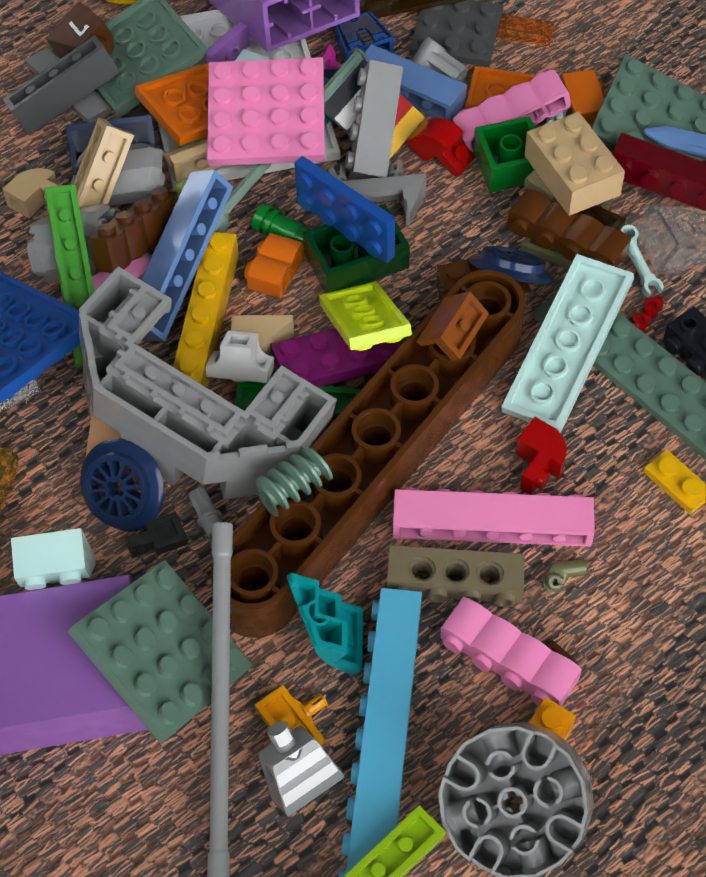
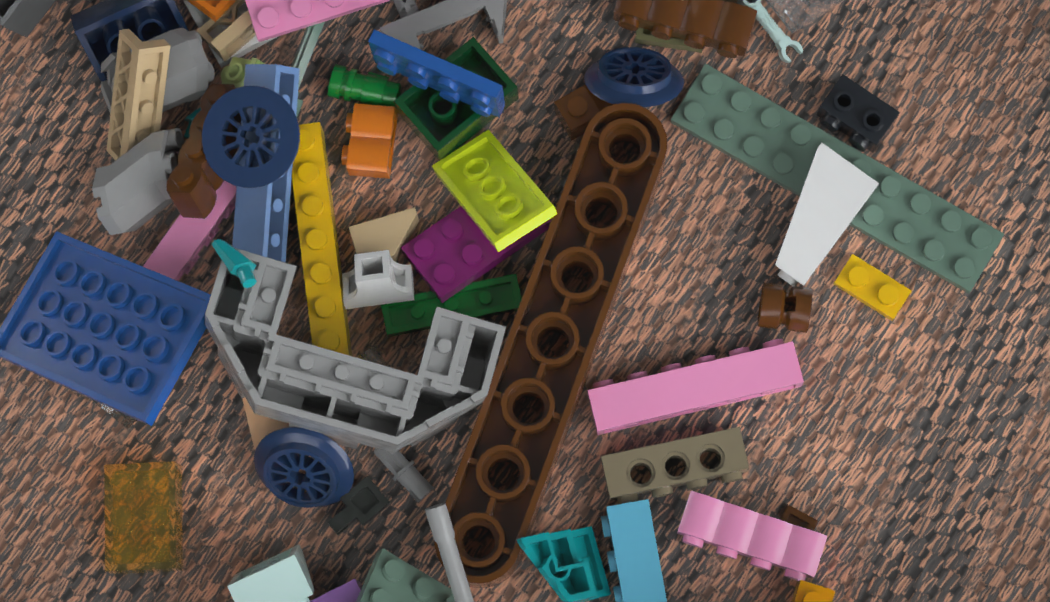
camera: 10 degrees left, 20 degrees up
tan brick [2,168,63,219] -> none
bright green plate [44,184,95,367] -> none
sand green piece [255,446,333,517] -> none
dark orange panel [417,291,489,361] -> none
light aqua plate [501,254,634,433] -> none
red brick [515,417,567,495] -> none
olive arm [543,559,587,592] -> none
red piece [632,295,664,332] -> none
none -> dark blue piece [202,86,300,188]
none -> teal bar [211,239,257,288]
none -> reddish brown wheel [758,282,813,333]
none -> white slope [775,142,879,286]

